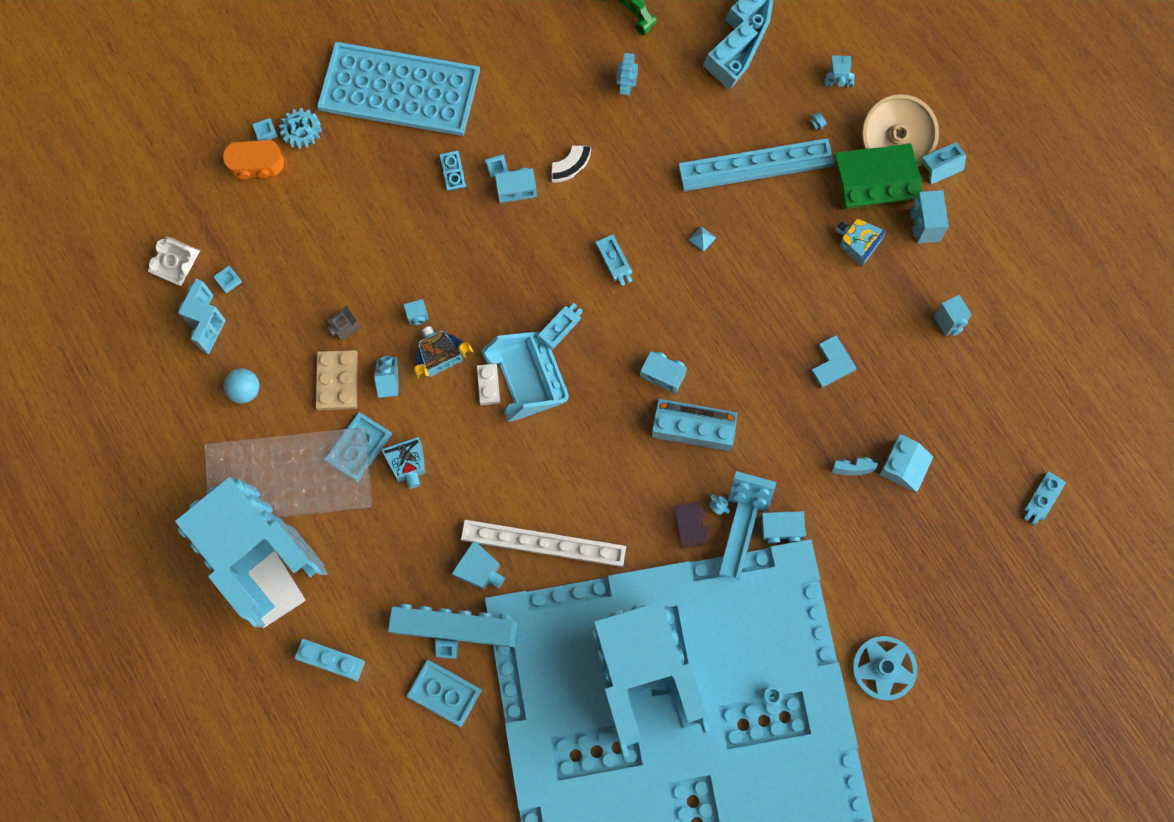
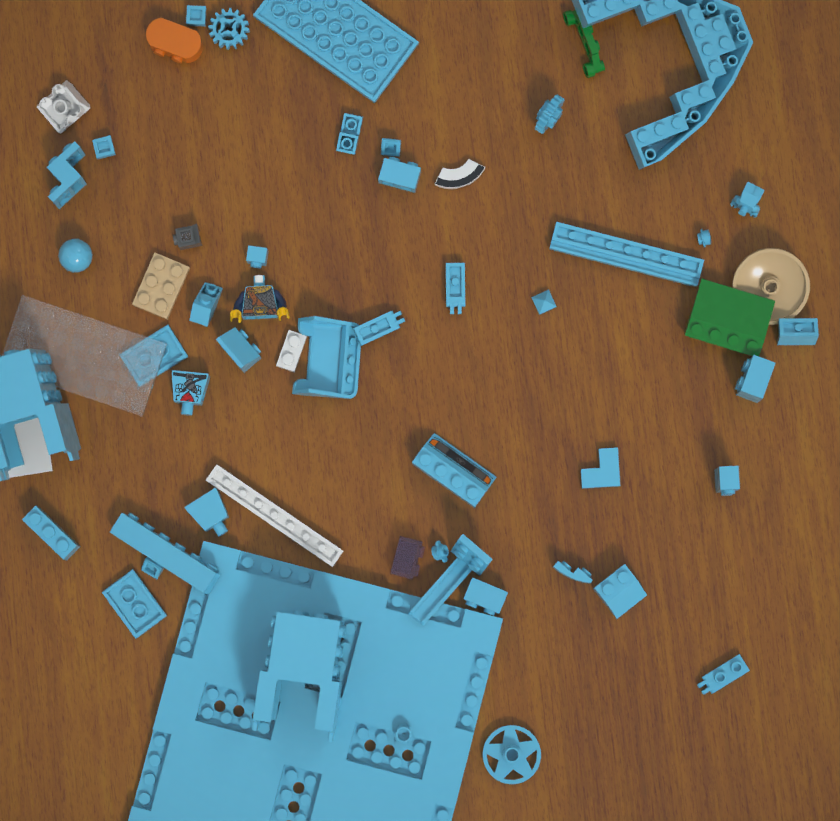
camera: 25 degrees right, 10 degrees up
medium azure brick [640,351,687,394] -> none
torso [835,219,886,267] -> none
none -> medium azure slope [216,327,261,373]

